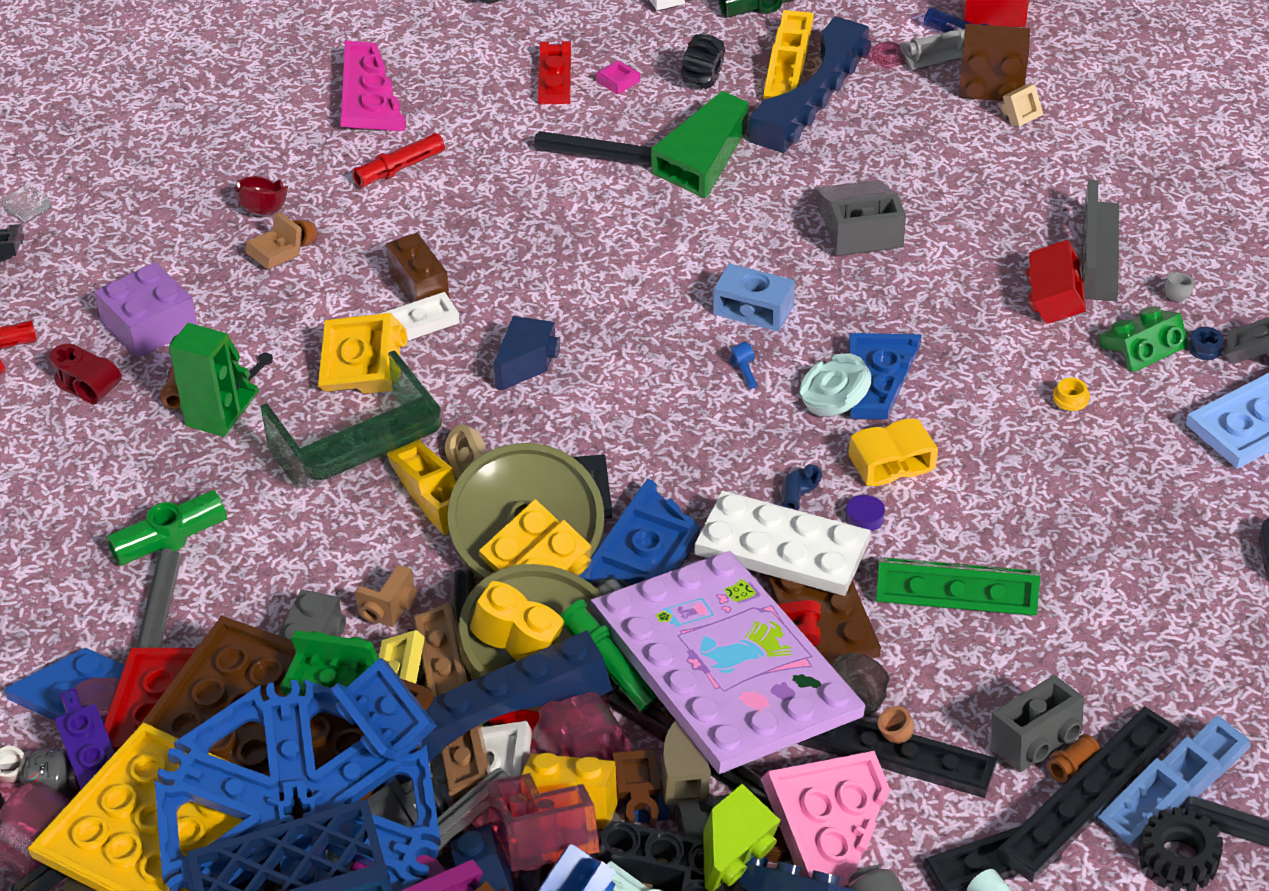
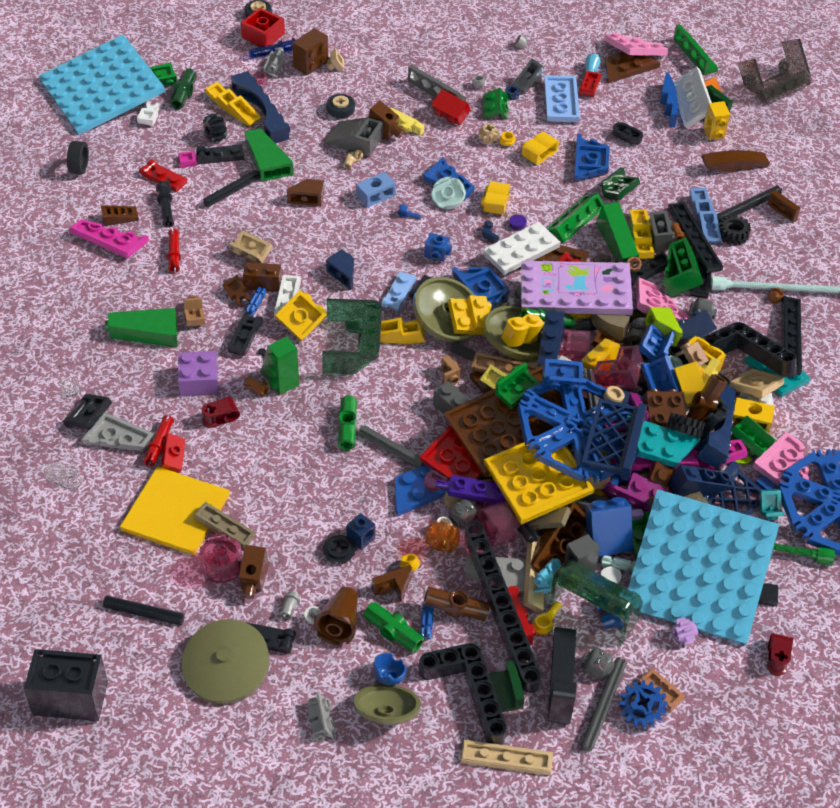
camera: 60 degrees left, 5 degrees up
dark red hair [235,176,288,216] -> none
tan plate [445,424,488,480] -> none
none -> reddish brown slope [101,205,139,226]
none -> green slope [105,308,178,347]
none -> black pin [156,182,174,227]
none -> black plate [196,145,244,164]
none -> reddish brown plate [222,275,250,307]
none -> black plate [227,313,263,356]
none -> tan bracket [229,230,273,263]
none -> blue axle [245,286,266,316]
none -> reddish brown slope [287,179,324,206]
none -> black wheel [326,94,355,118]
none -> tan arm [343,149,363,169]
none -> reddish brown torso [368,100,404,140]
none -> light blue plate [381,271,416,312]
none -> light yellow hinge [390,108,424,136]
none -> blue brick [424,233,452,262]
none -> tan gear [479,124,499,144]
none -> yellow brick [522,132,559,165]
none -> blue wing [574,133,610,181]
none -> green slope [595,202,639,265]
none -> dark green bracket [601,167,640,200]
none -> tan tile [604,386,625,403]
none -> yellow slope [629,209,654,259]
none -> blue bracket [637,324,675,362]
none -> green wedge [663,237,704,297]

